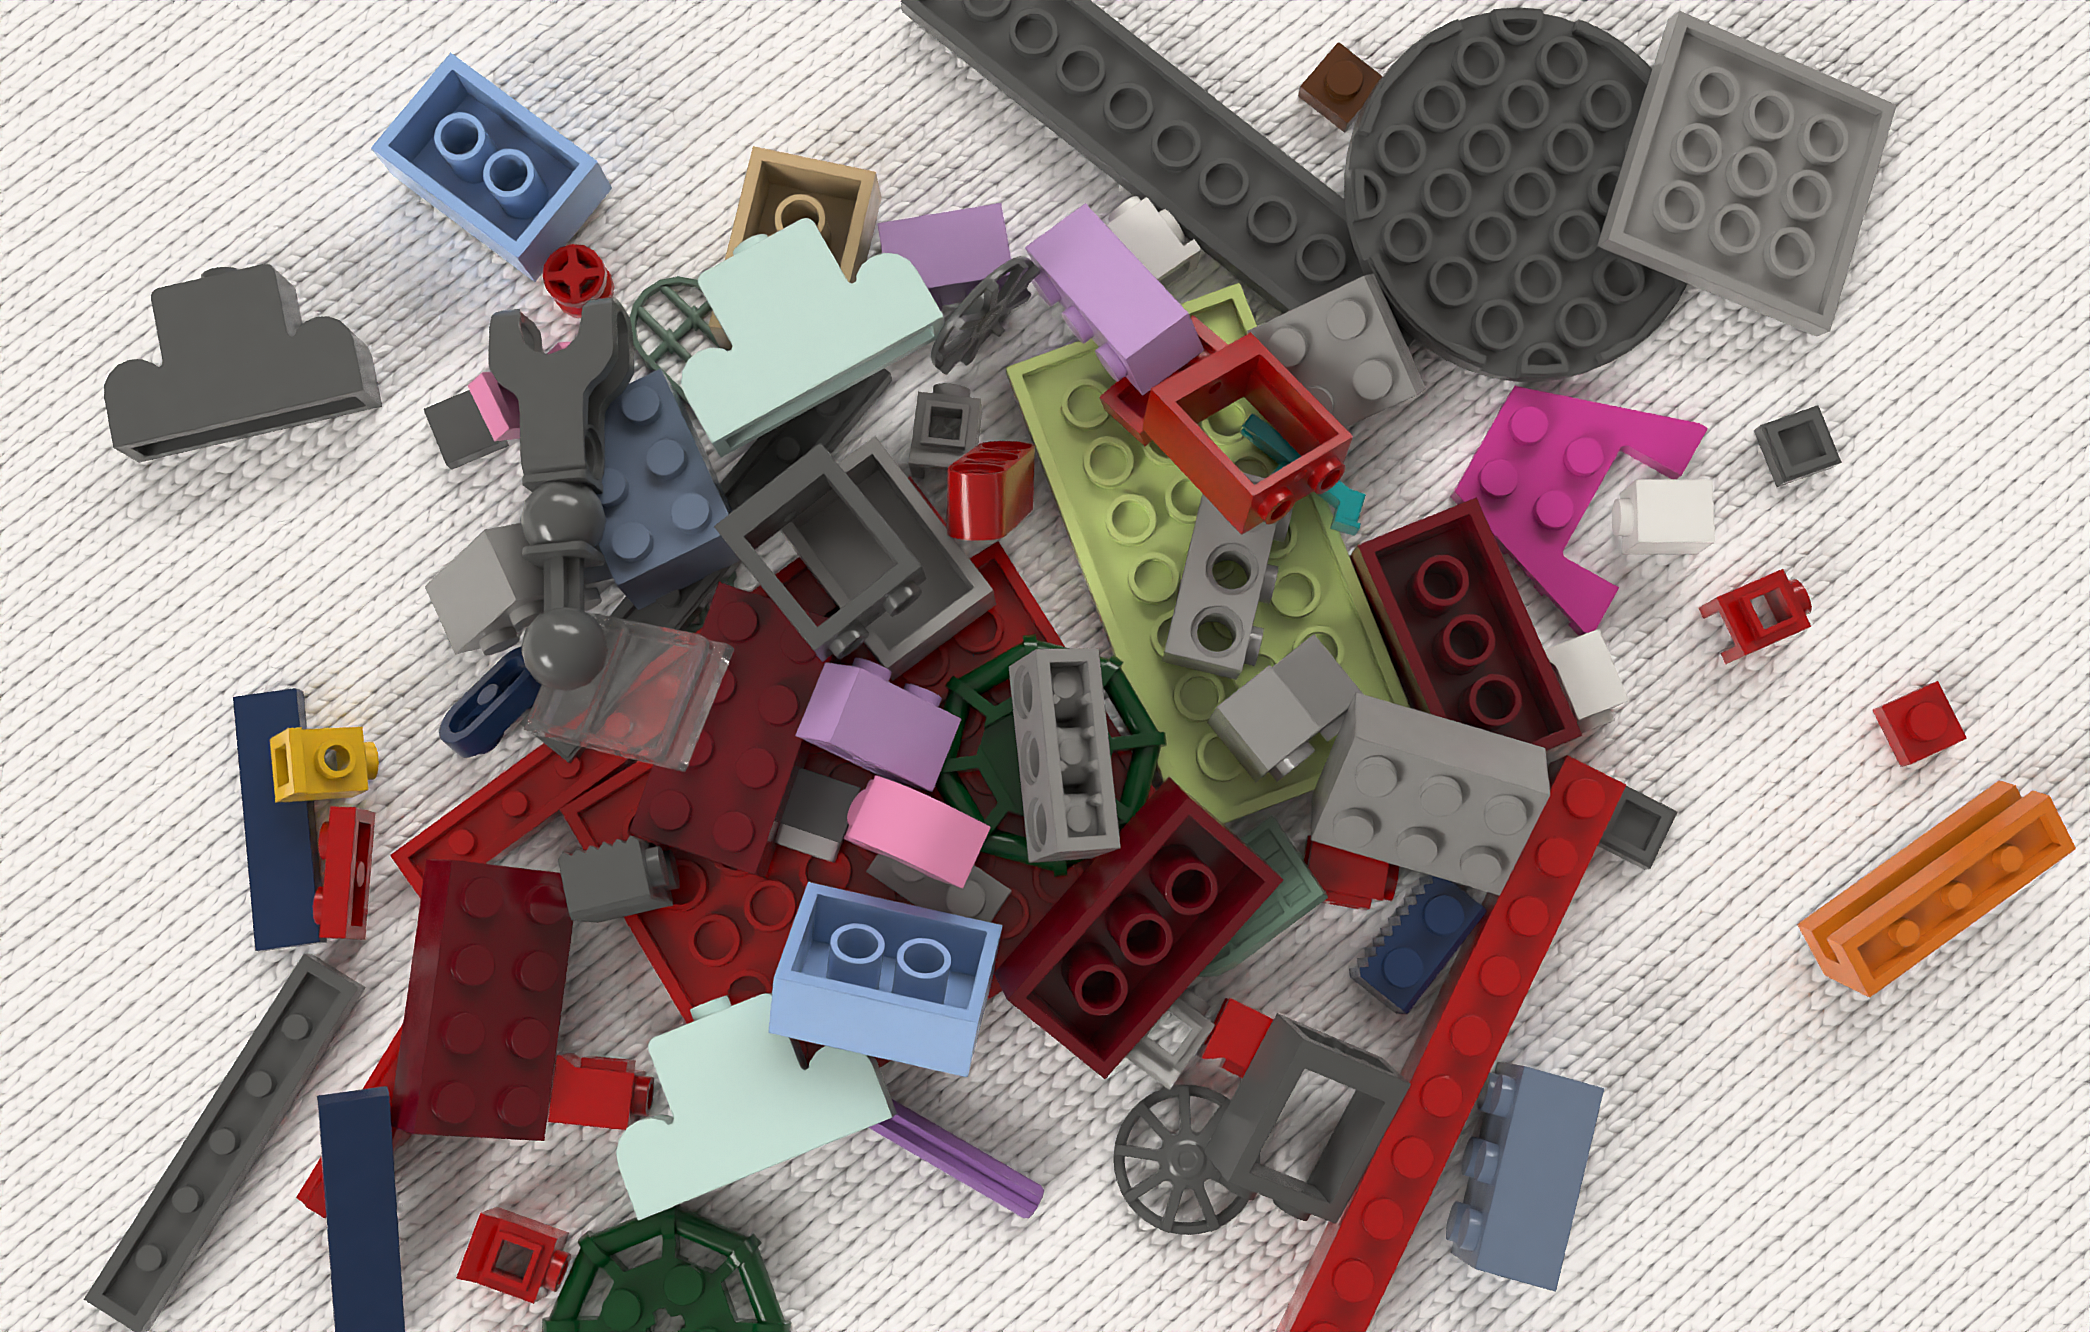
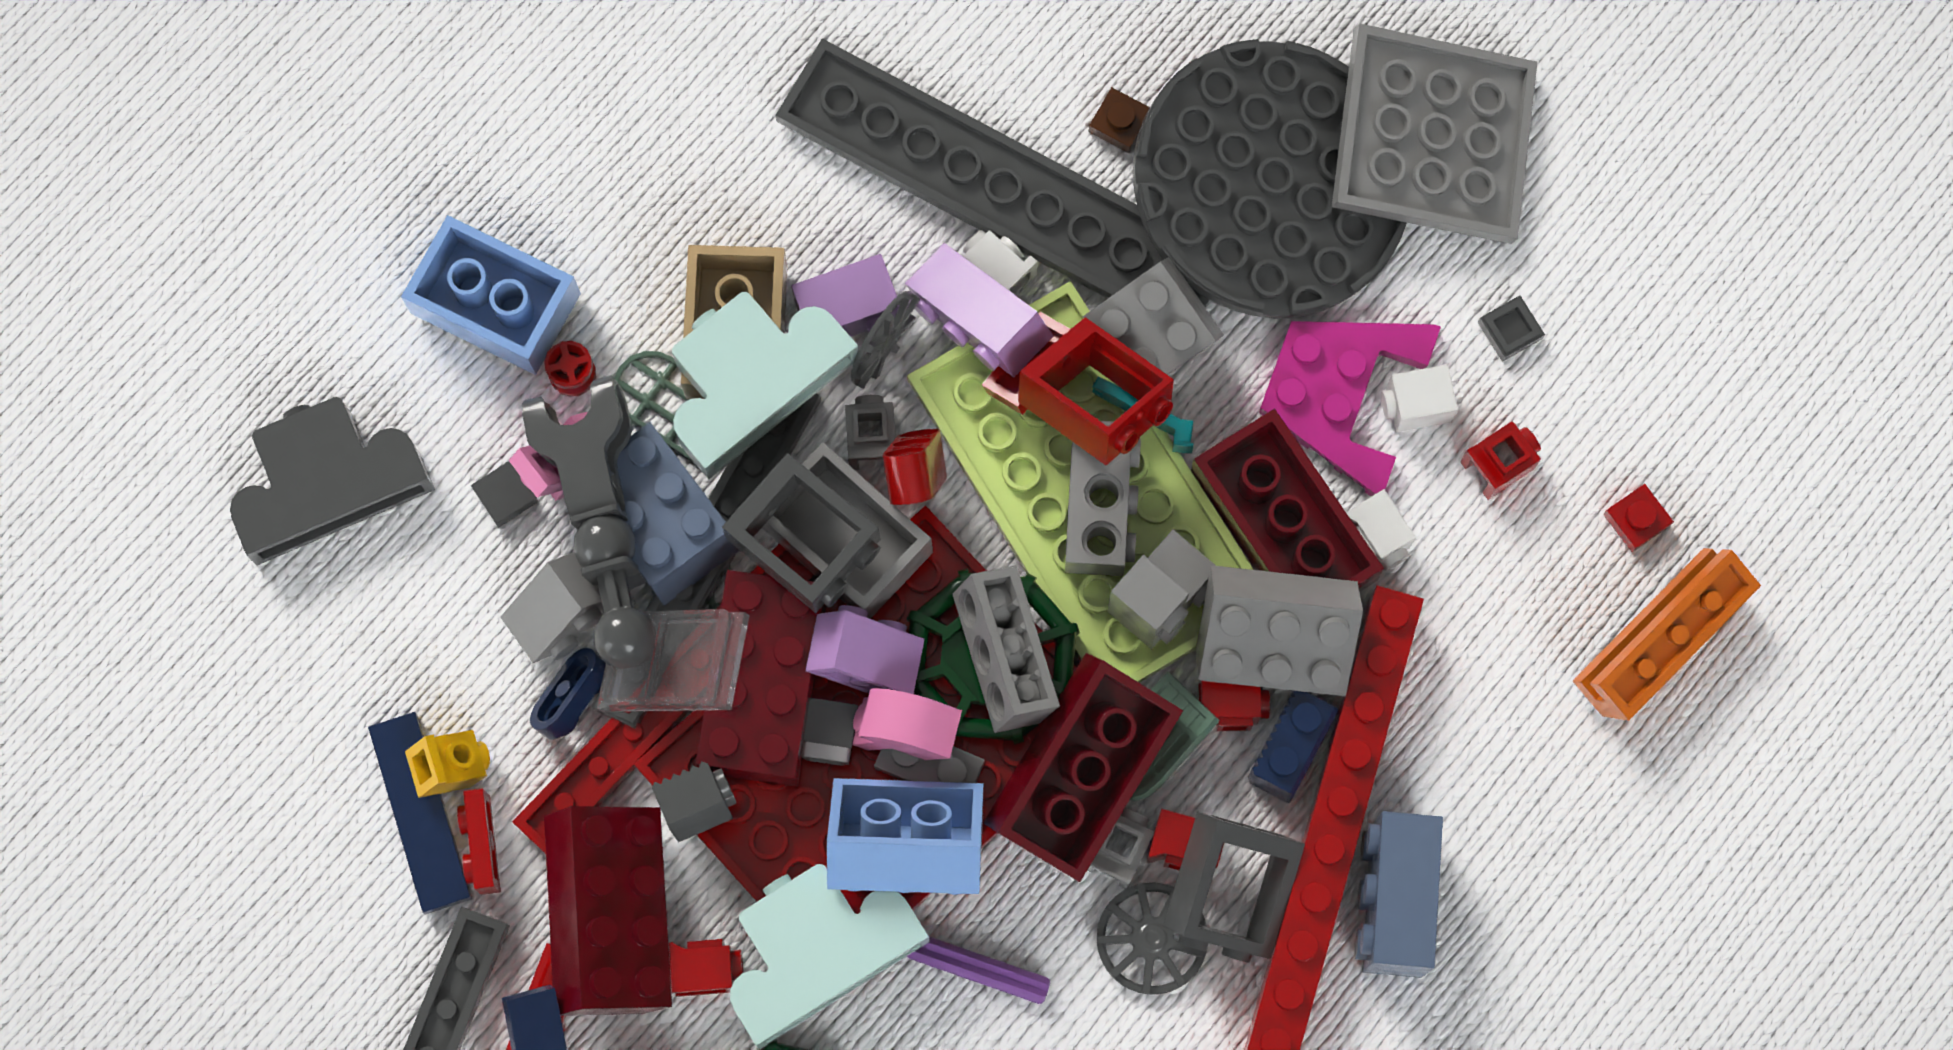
camera: 10 degrees left, 5 degrees down
dark grey tile [1598,786,1678,870] -> none

